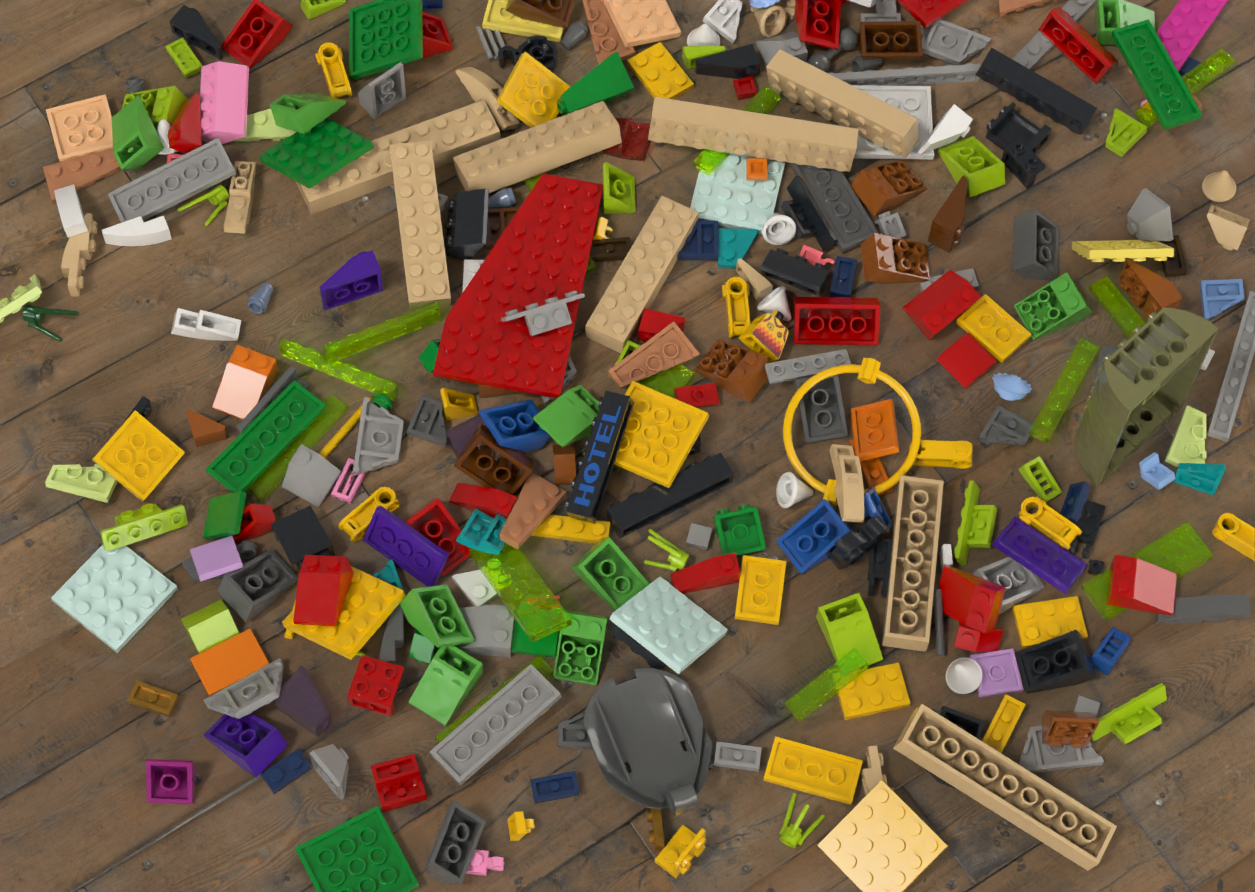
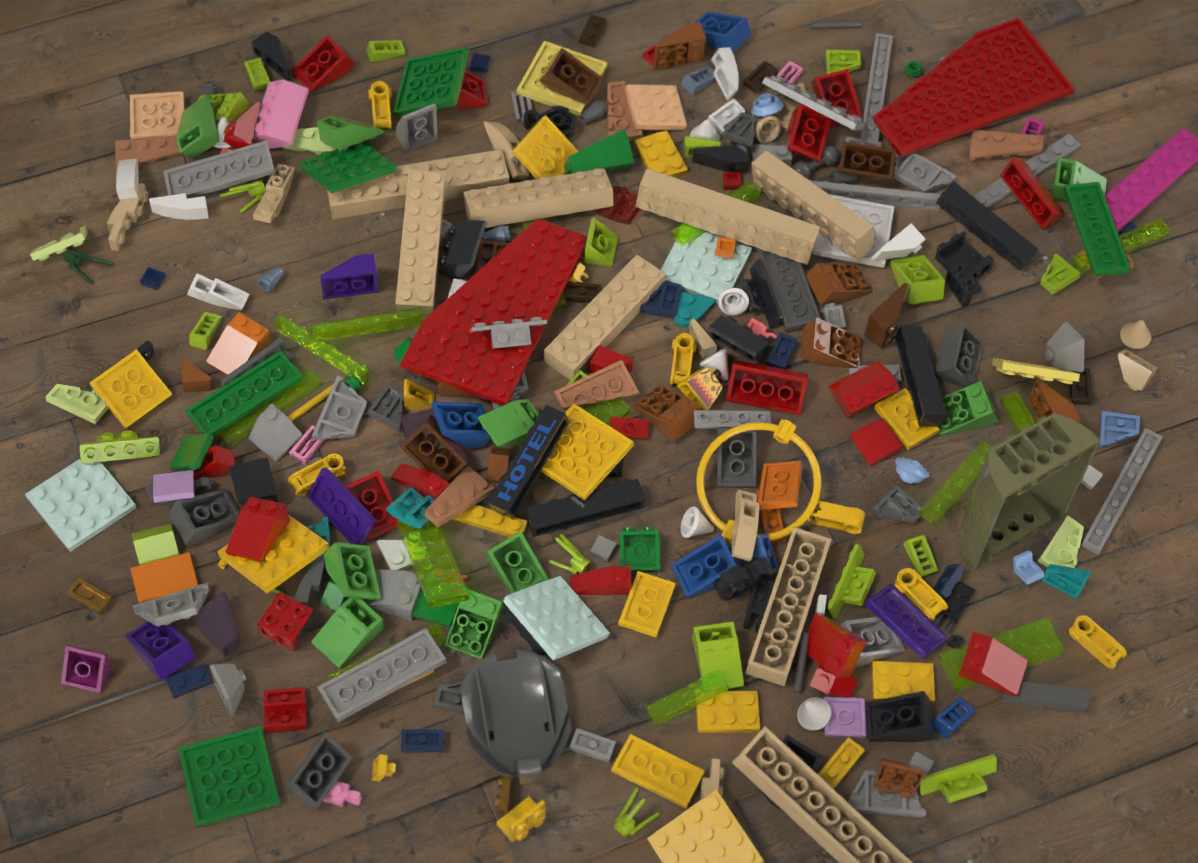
camera: 10 degrees right, 5 degrees down
none -> clear blue tile [140,267,166,291]
none -> lime slope [189,312,222,350]
none -> dark grey wing [722,112,757,147]
none -> black brick [895,325,947,427]

